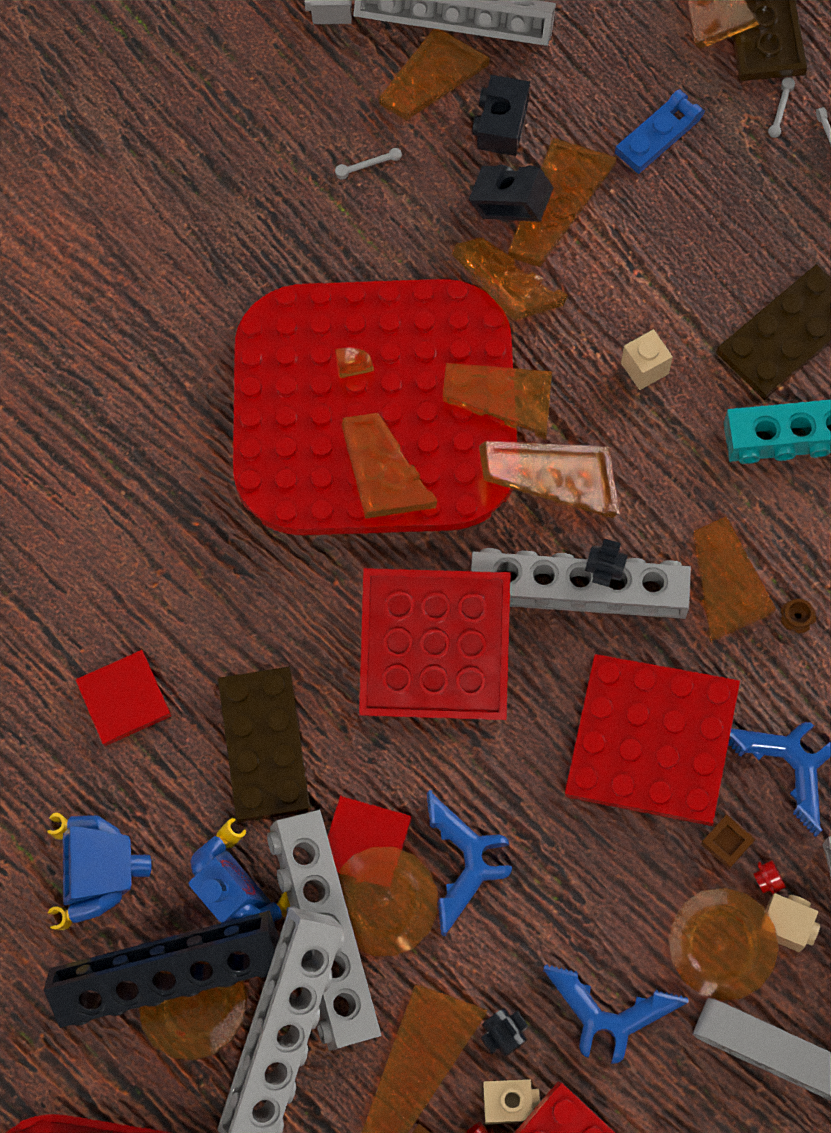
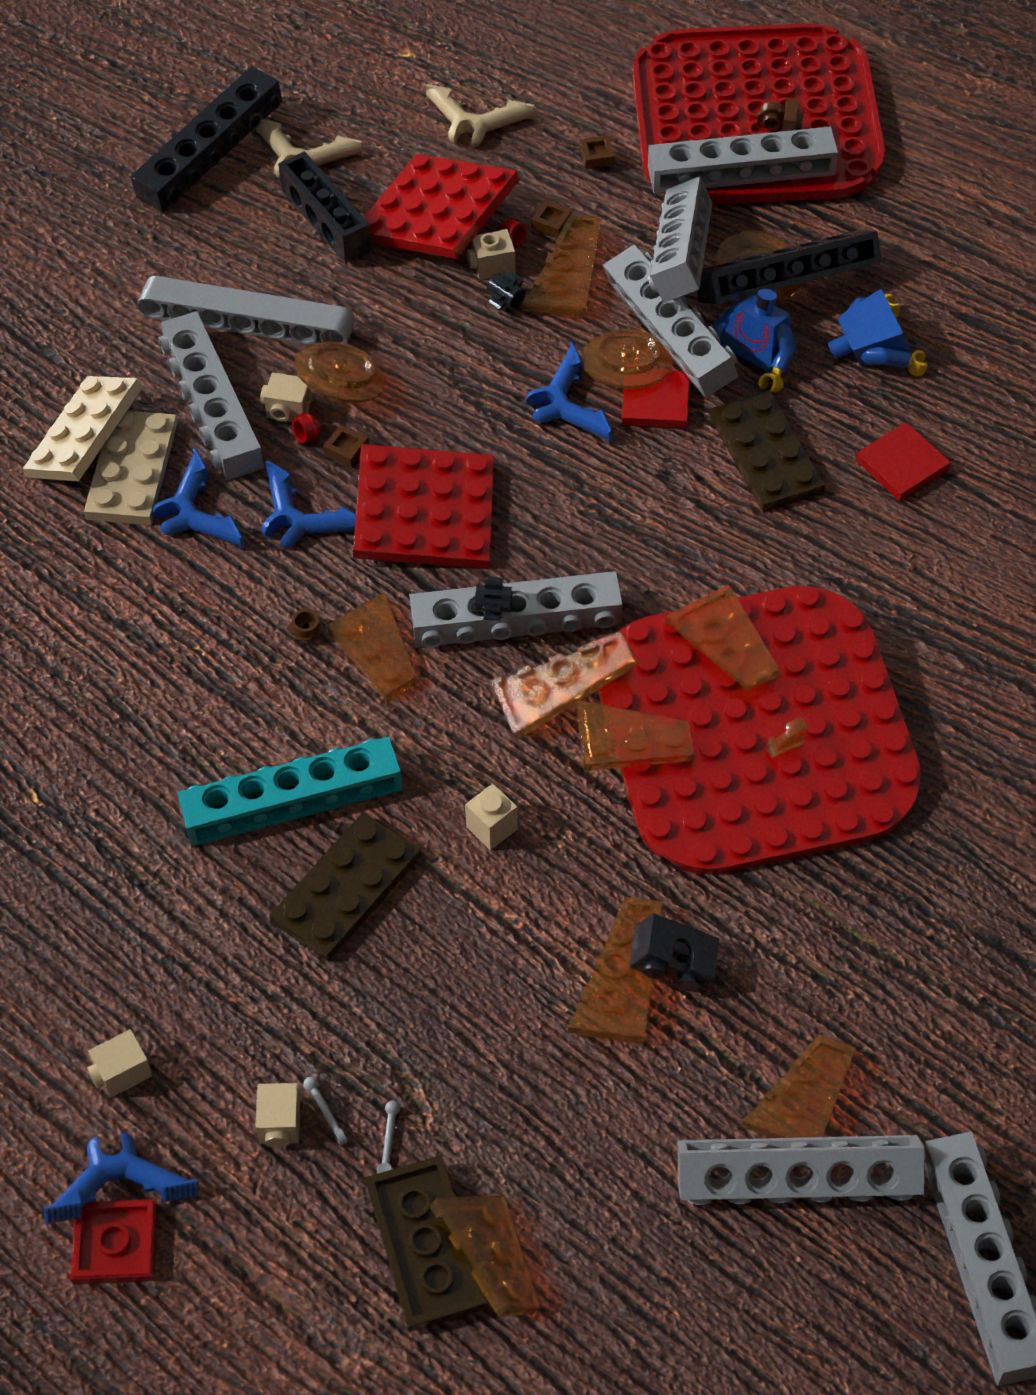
camera: 165 degrees right, 15 degrees down
light grey hinge [335,148,402,179] -> none
red plate [359,568,511,720] -> none
clear orange wing [452,237,568,321] -> none
black brick [472,75,530,156] -> none
blue piece [543,964,688,1064] -> none
blue plate [615,89,705,174] -> none

